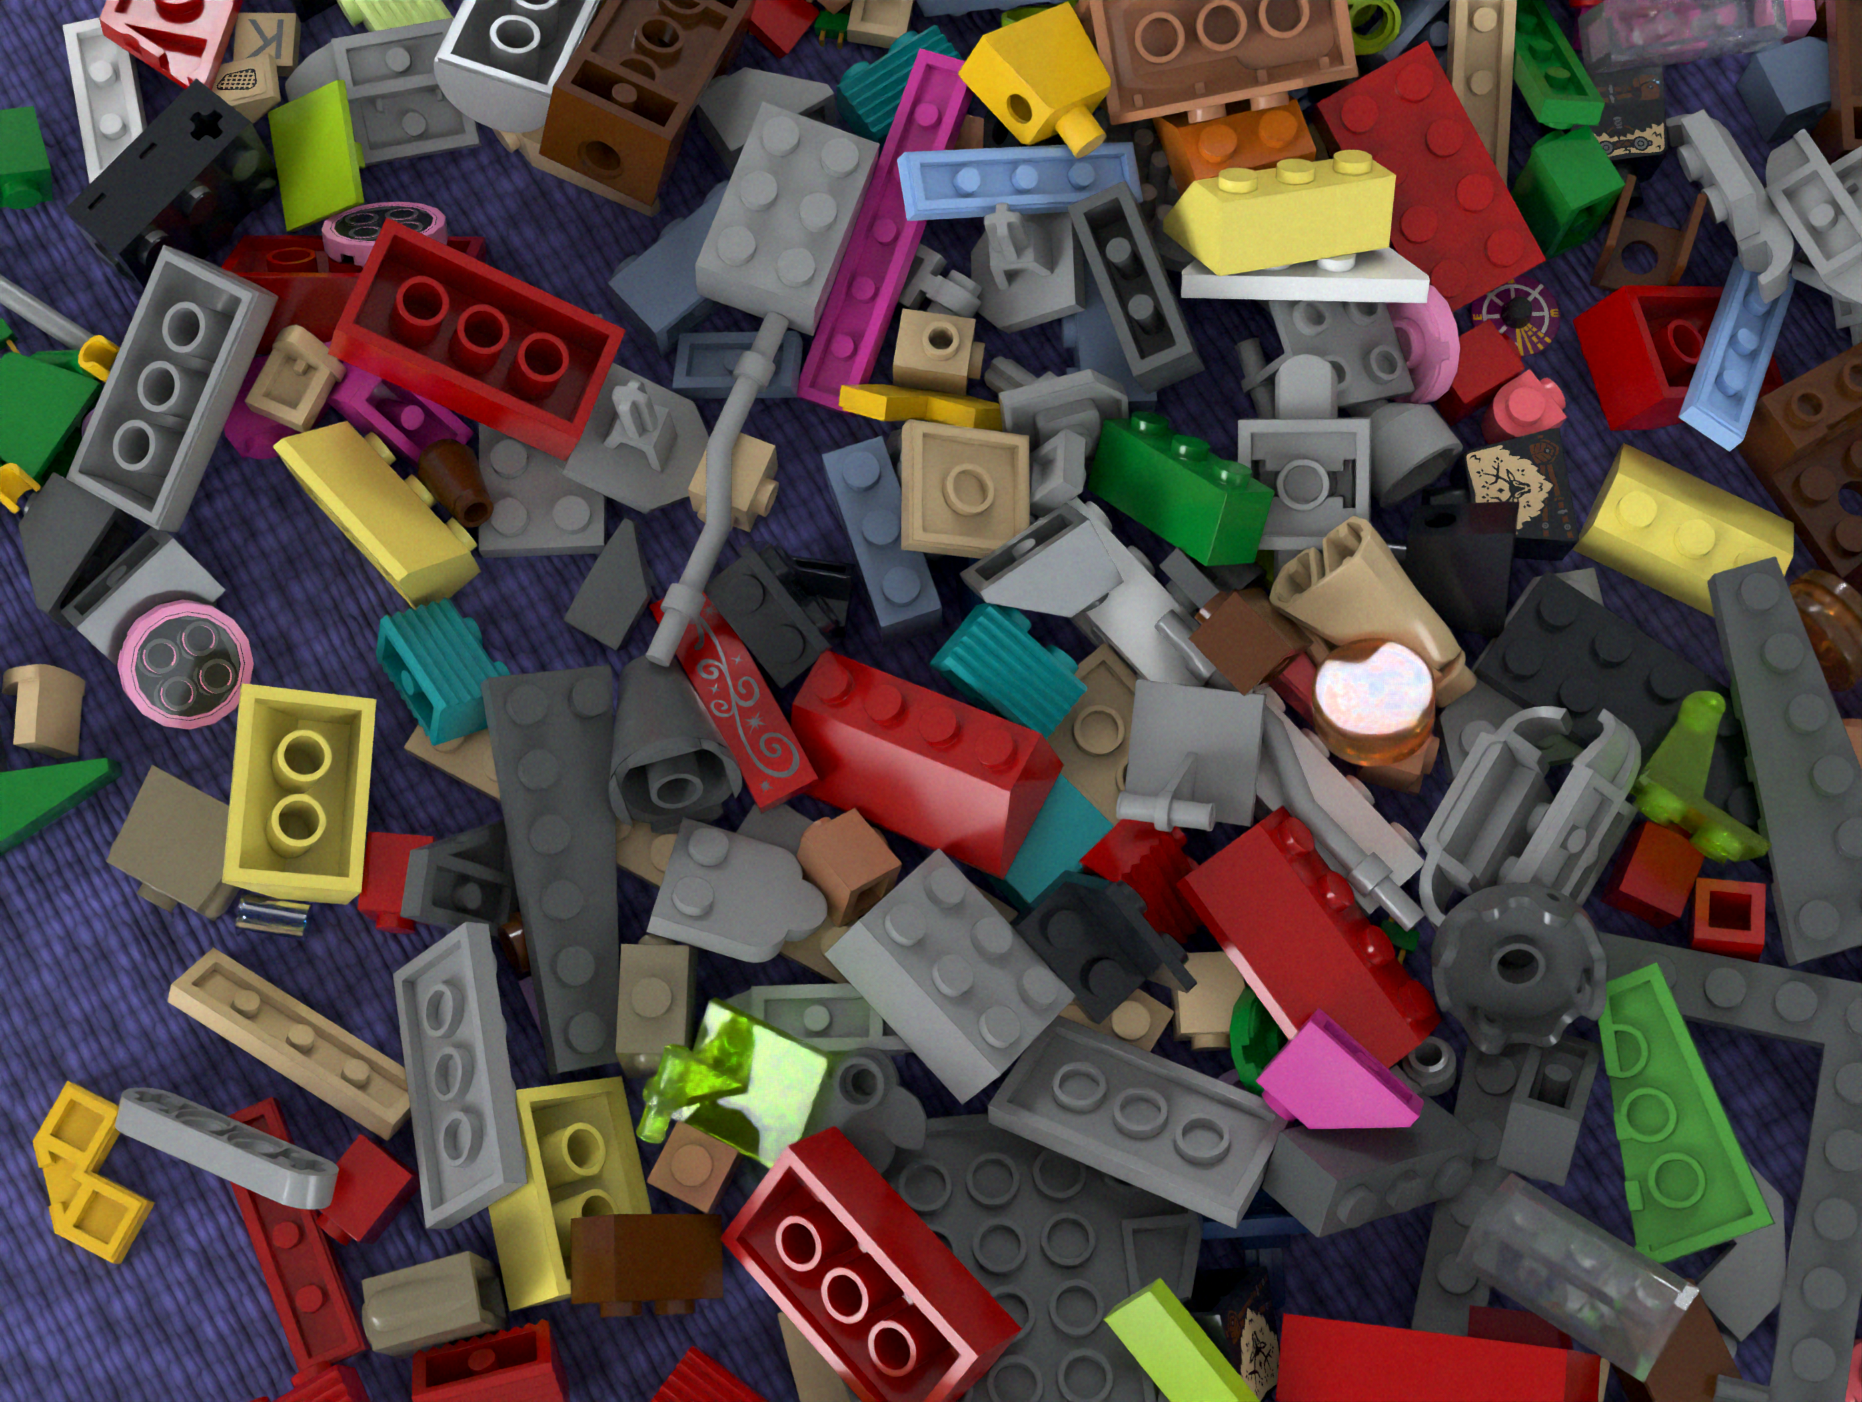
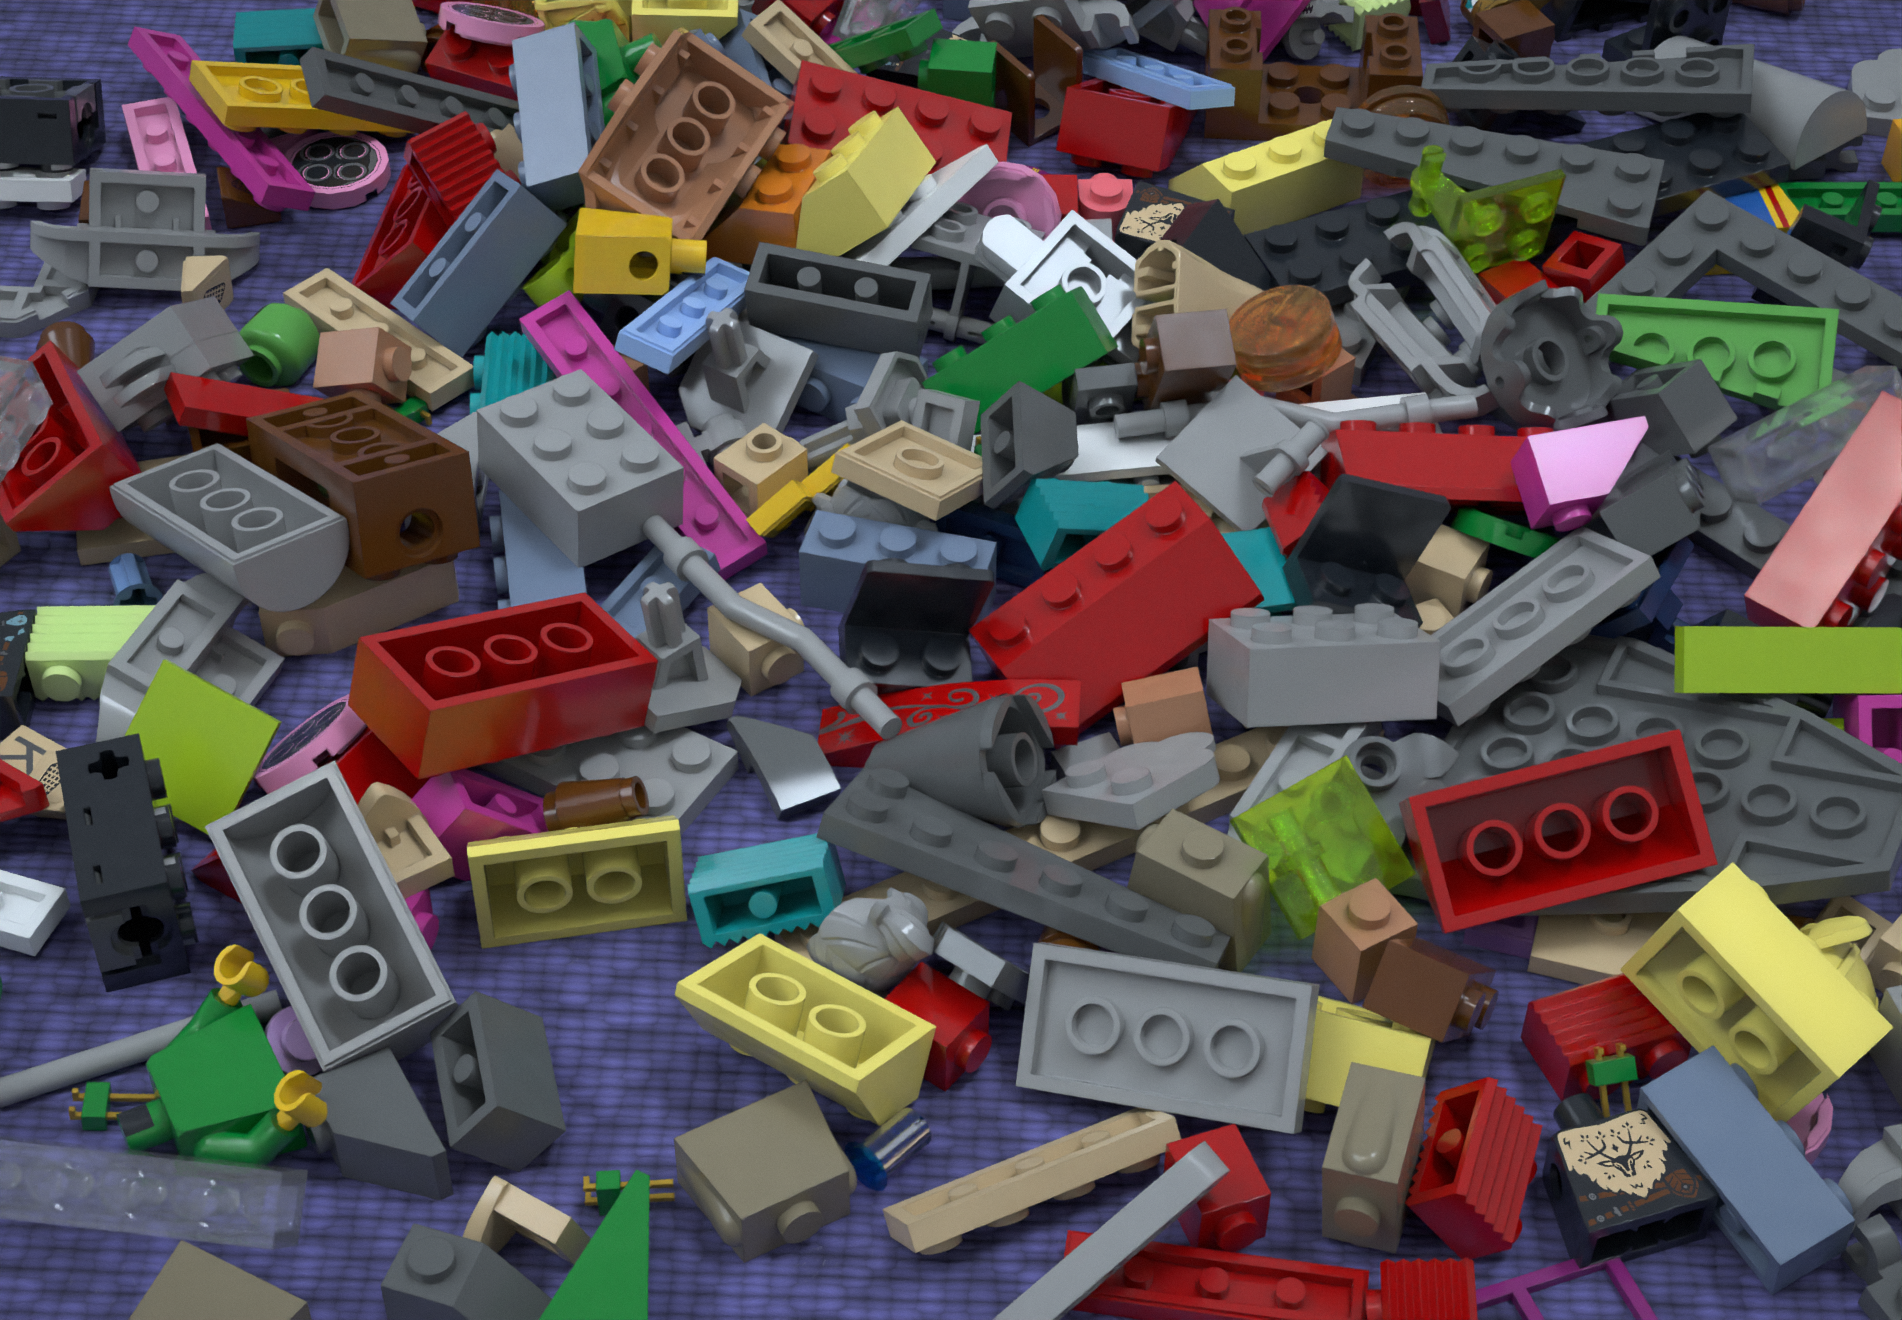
camera: 55 degrees left, 30 degrees down
tile [117,599,254,730] -> none
none -> piece [583,1170,675,1216]
none -> light grey hair [806,887,934,998]

